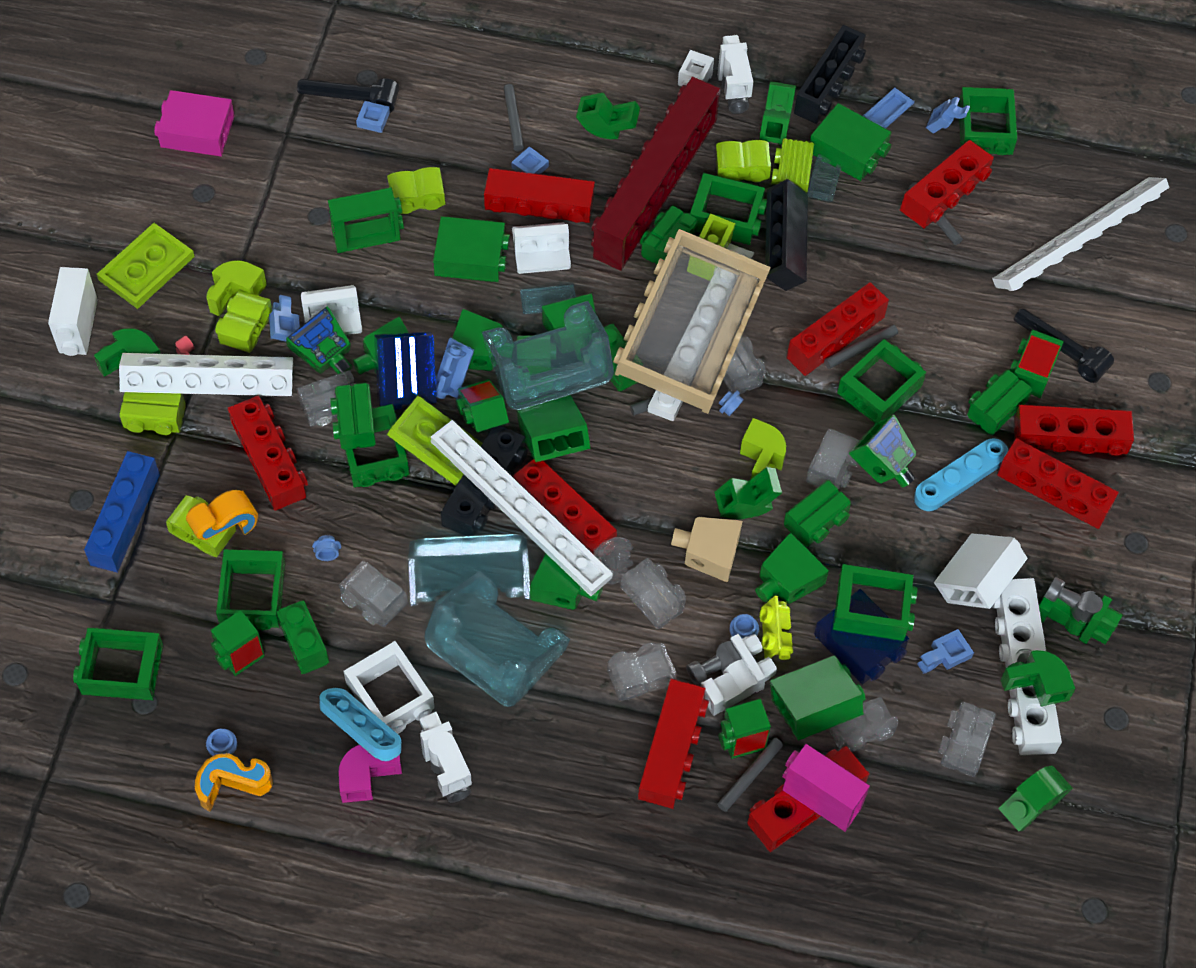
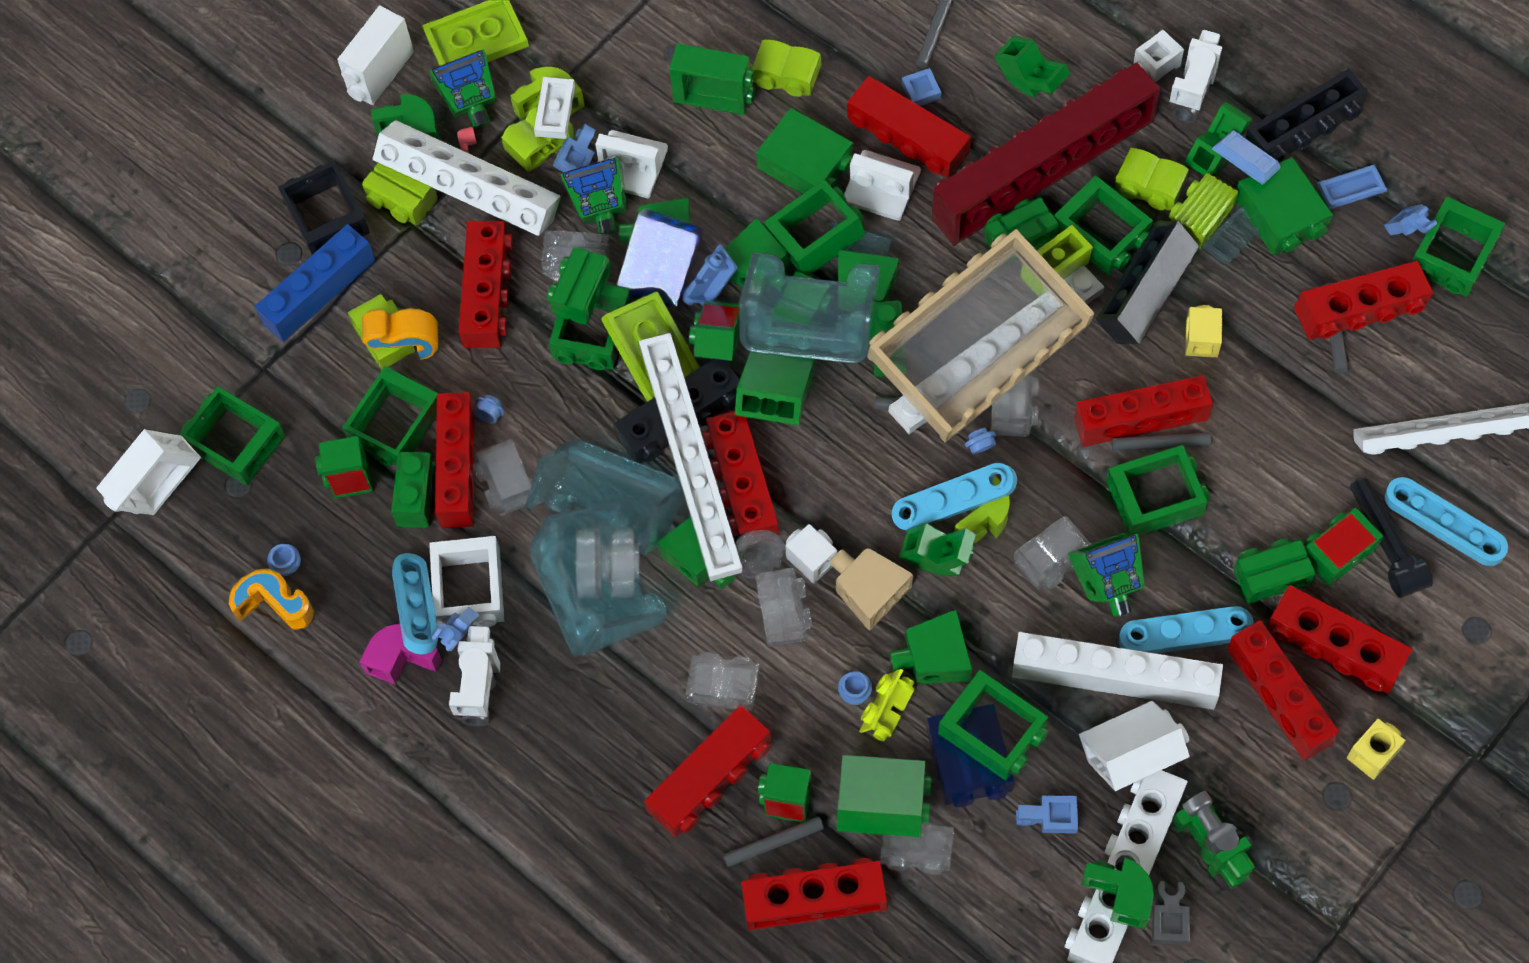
camera: 35 degrees right, 5 degrees up
white hips [686,634,777,716] -> none
dark pink brick [782,744,870,832] -> none
green brick [784,480,851,547] -> none
clear brick [938,702,996,777] -> none
none -> white window [96,429,201,515]
none -> black window [278,161,370,255]
none -> torso [429,49,495,129]
none -> medium blue plate [431,607,479,651]
none -> red brick [435,392,475,528]
none -> white plate [534,77,575,139]
none -> clear wheel [576,528,639,599]
none -> green window [763,179,866,276]
none -> white brick [785,524,837,584]
none -> medium azure plate [892,463,1017,530]
none -> white brick [1012,632,1223,710]
none -> flat silver plate [1152,881,1190,945]
none -> light yellow brick [1185,305,1222,358]
none -> medium blue tile [1212,130,1281,185]
none -> light yellow brick [1347,719,1406,780]
none -> medium azure plate [1385,477,1508,566]

